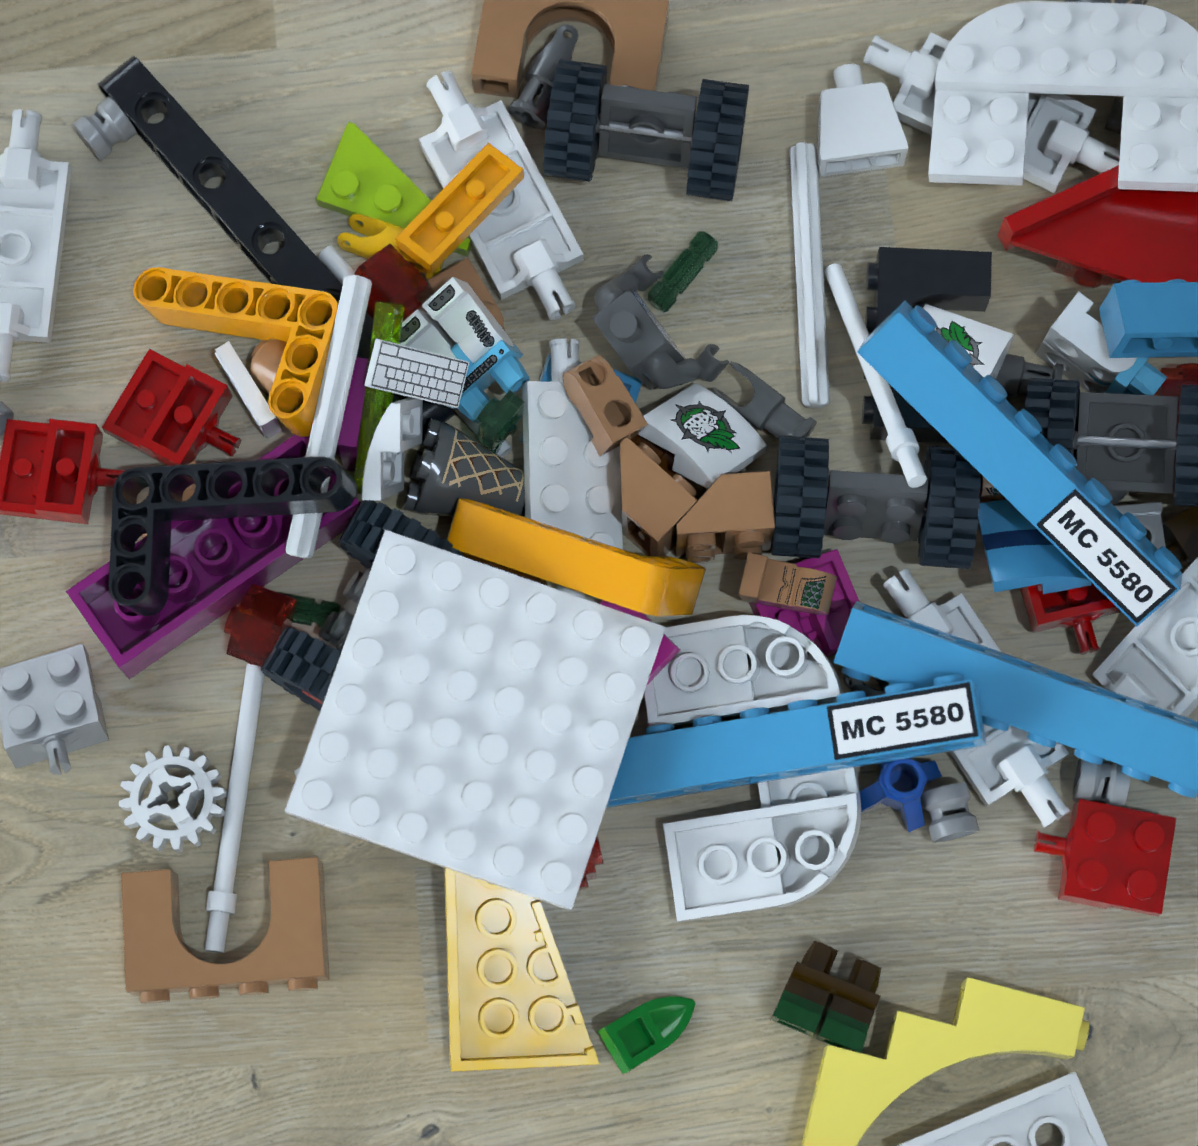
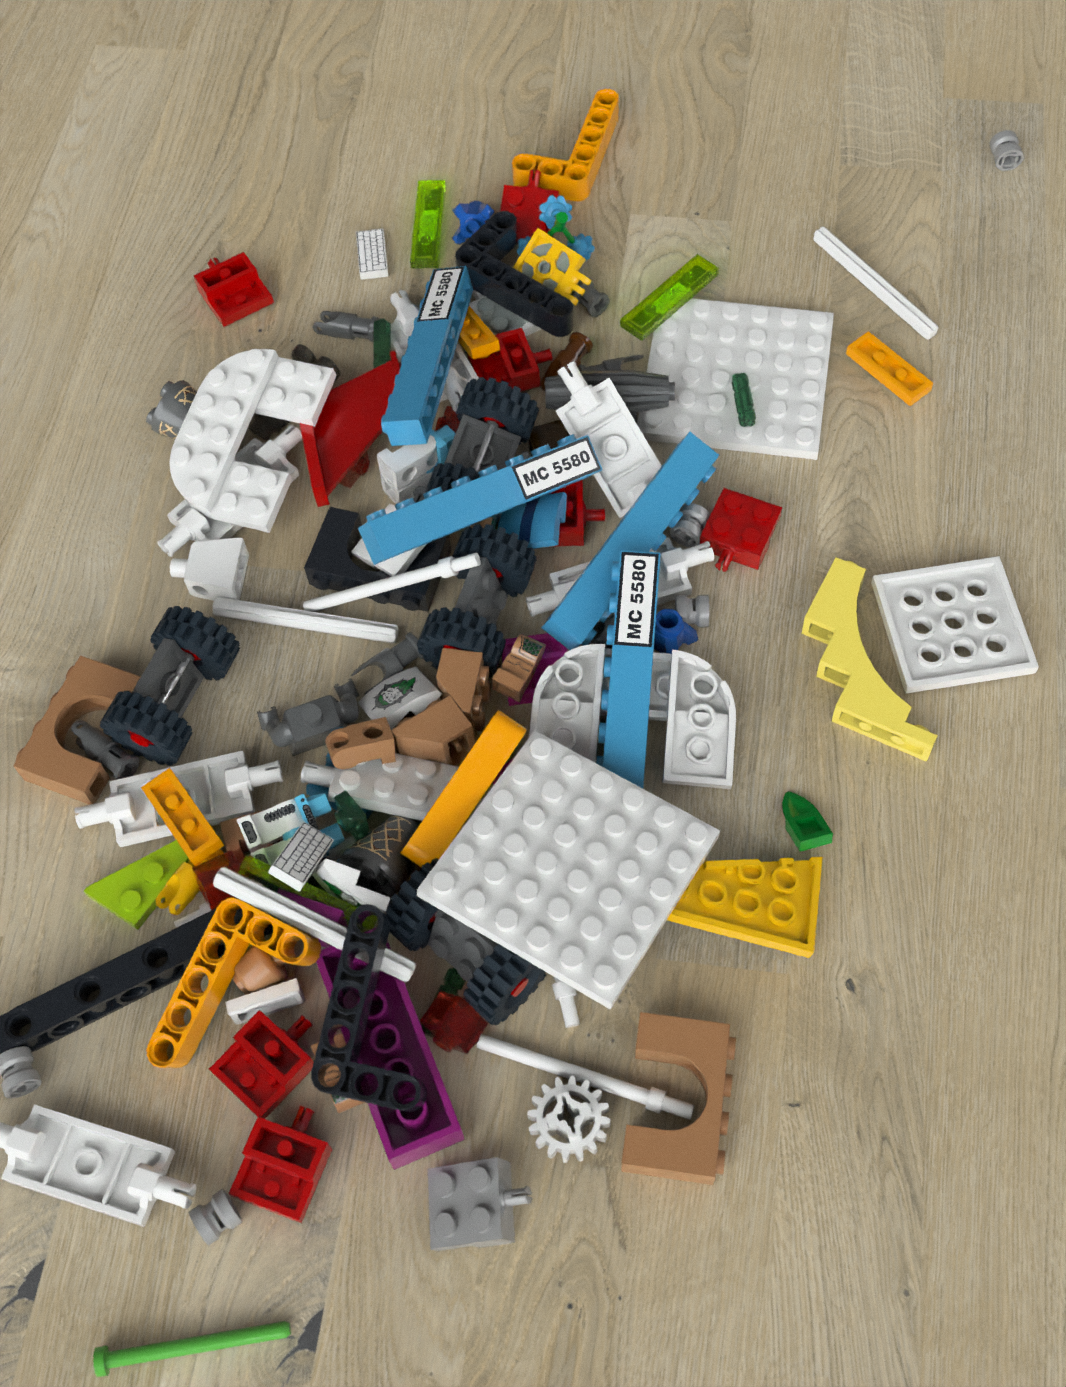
camera: 75 degrees left, 15 degrees down
clear green axle [648,231,718,312] -> none
hips [770,941,881,1053] -> none

